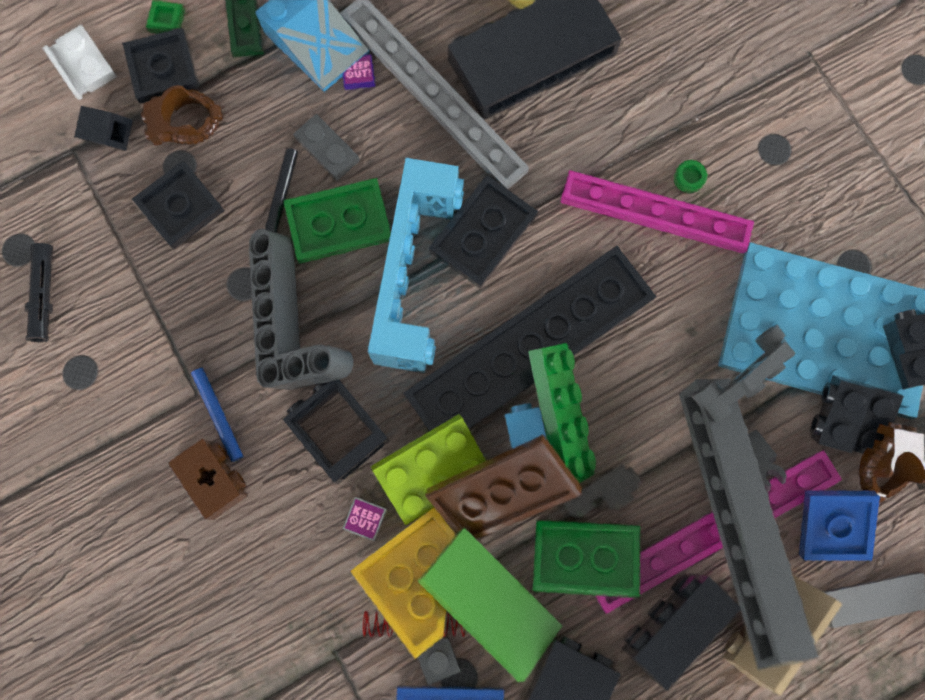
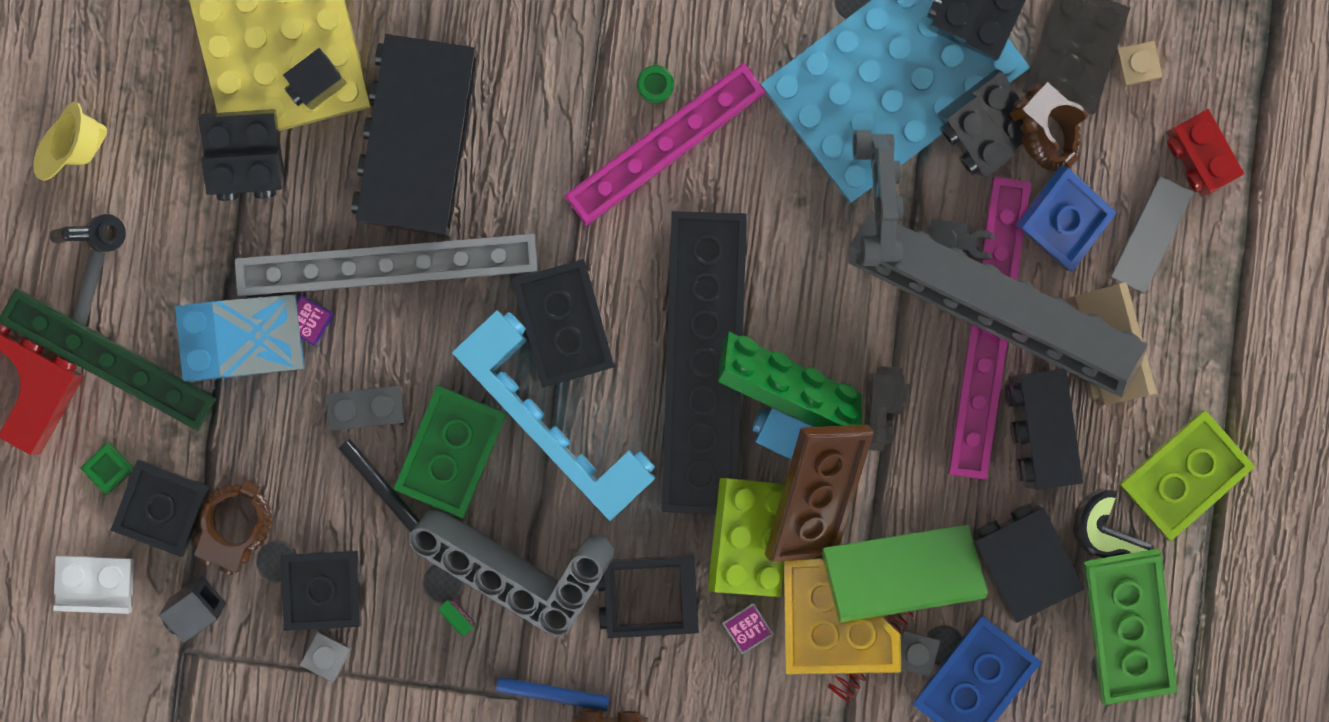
camera: 45 degrees left, 10 degrees up
green tile [533,520,640,598] -> none
none -> light grey plate [300,631,352,683]
none -> green tile [438,597,476,636]

